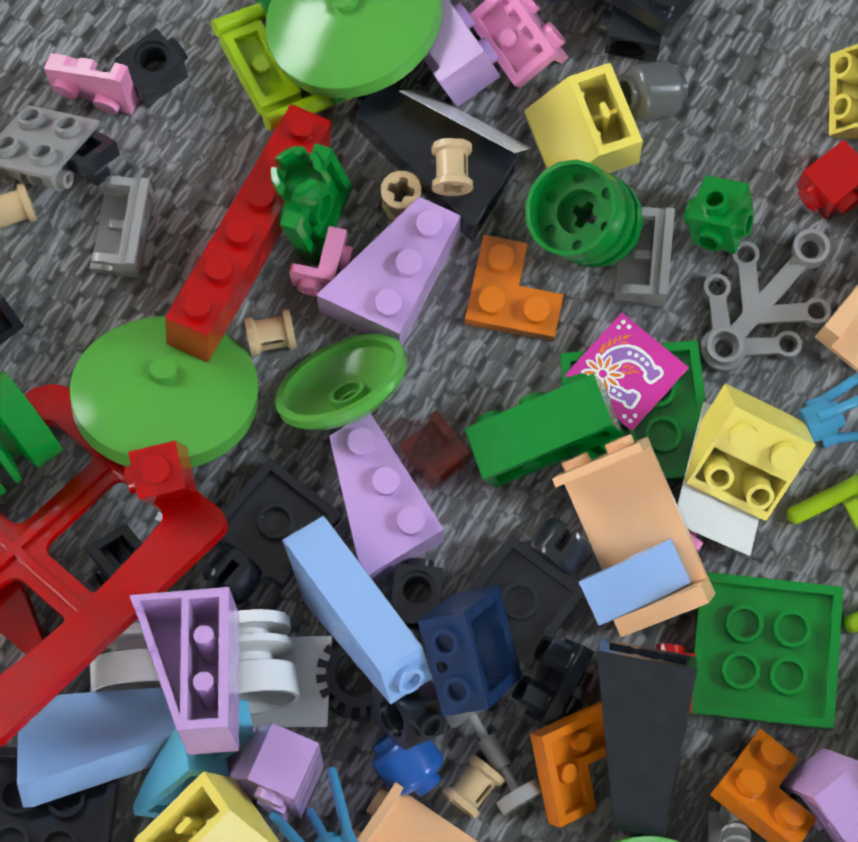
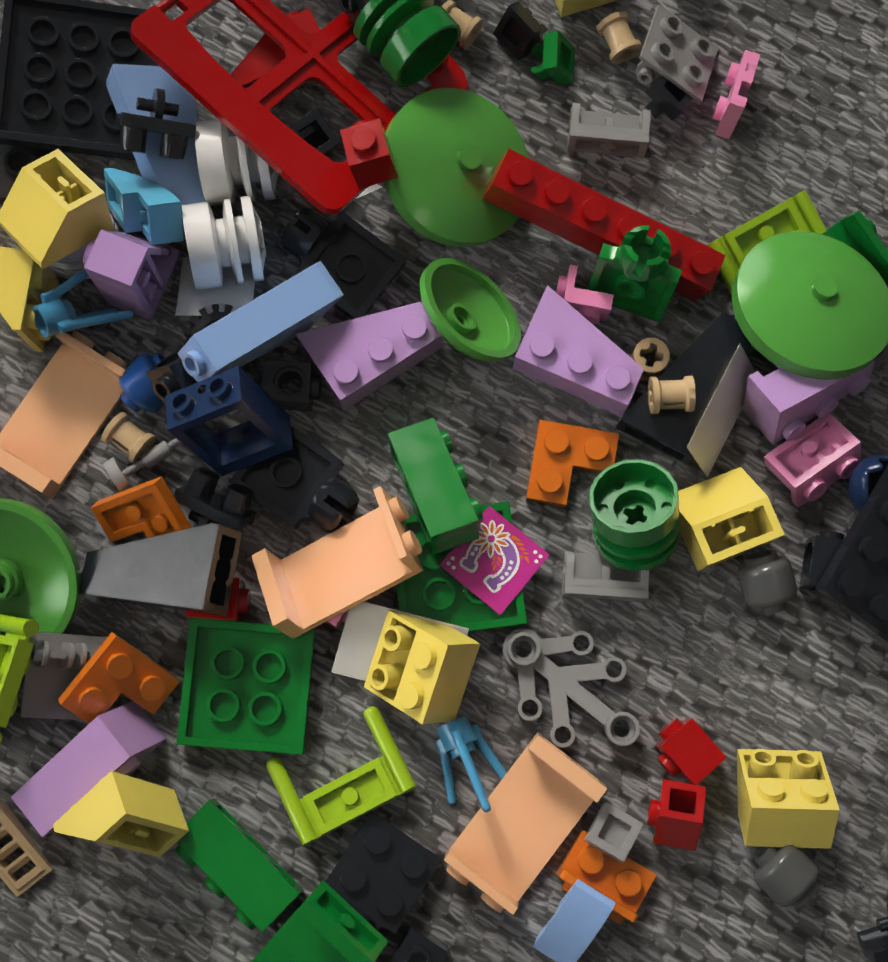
camera: 85 degrees right, 5 degrees up
black brick [114,28,188,109] -> none
lavender wedge [130,587,239,755] -> none
tan bush [244,309,297,358] -> none
clear red panel [401,410,470,490] -> none
light blue slope [579,539,691,626] -> none
green brick [684,175,754,254] -> none
none -> black hips [115,88,197,159]
none -> green tile [531,31,575,85]

